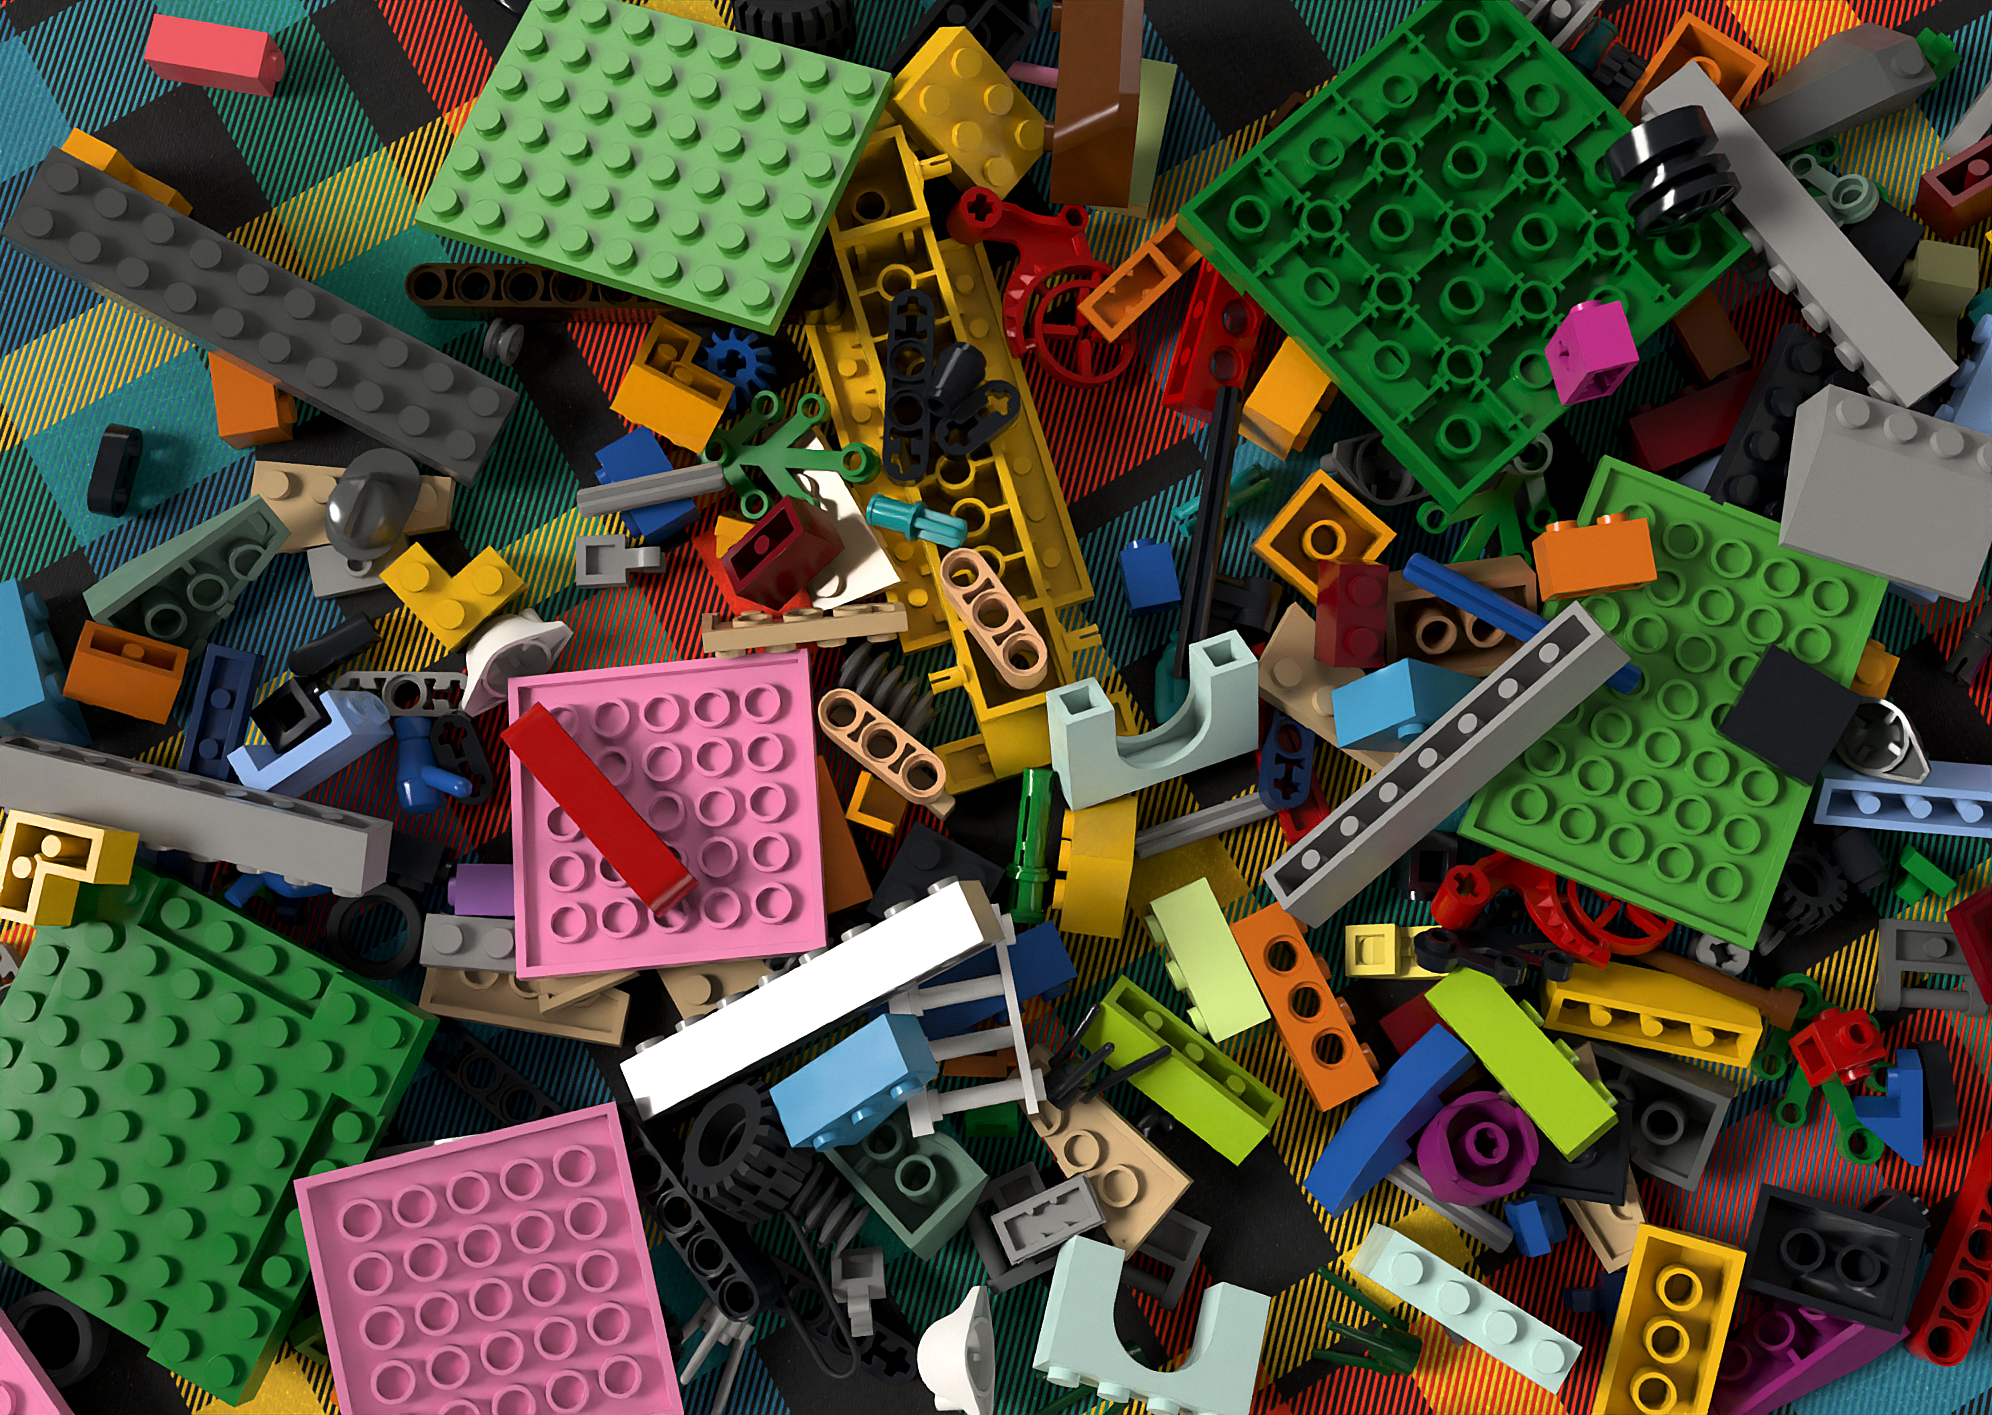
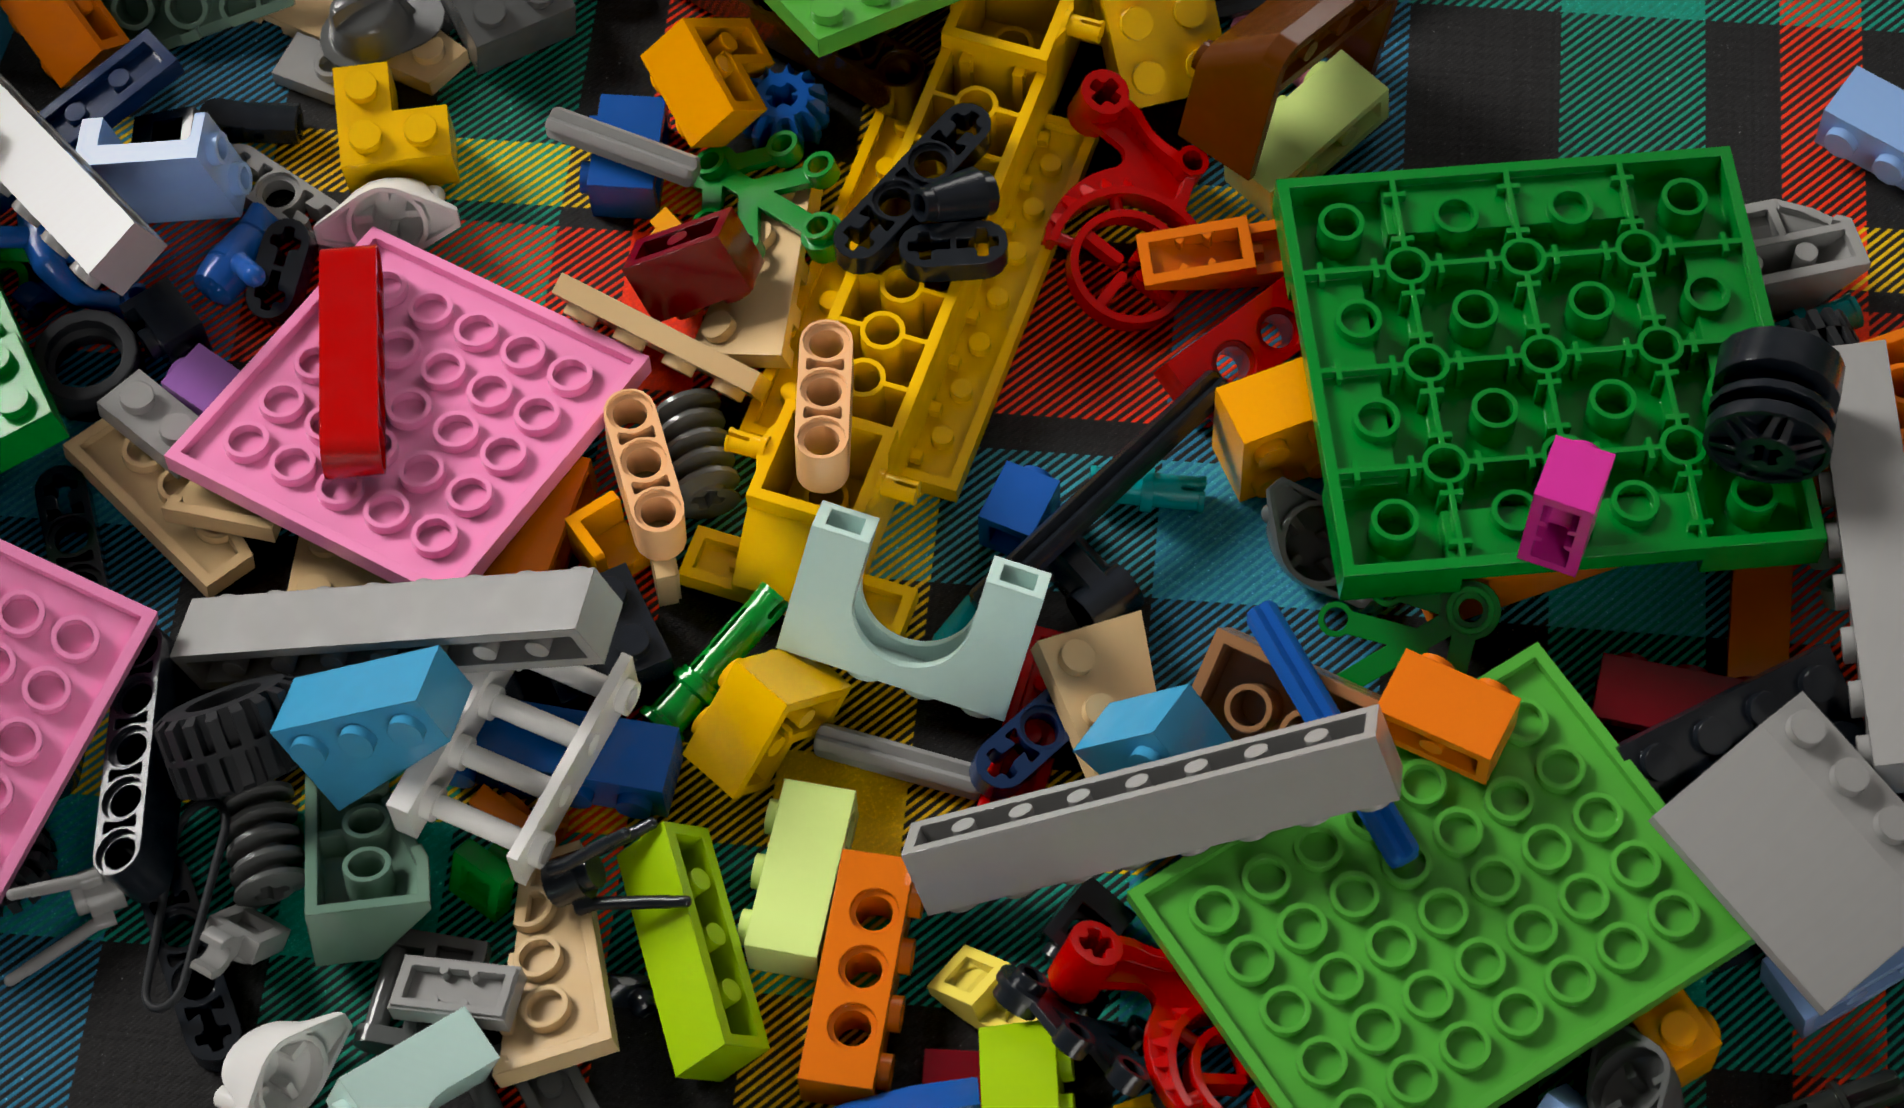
camera: 40 degrees right, 20 degrees down
light grey plate [576,534,666,589] -> none
teal axle [866,493,968,549] -> none
light orange brick [1248,469,1397,607] -> none
dark red brick [1314,558,1389,668] -> none
black tile [1716,644,1863,788] -> none

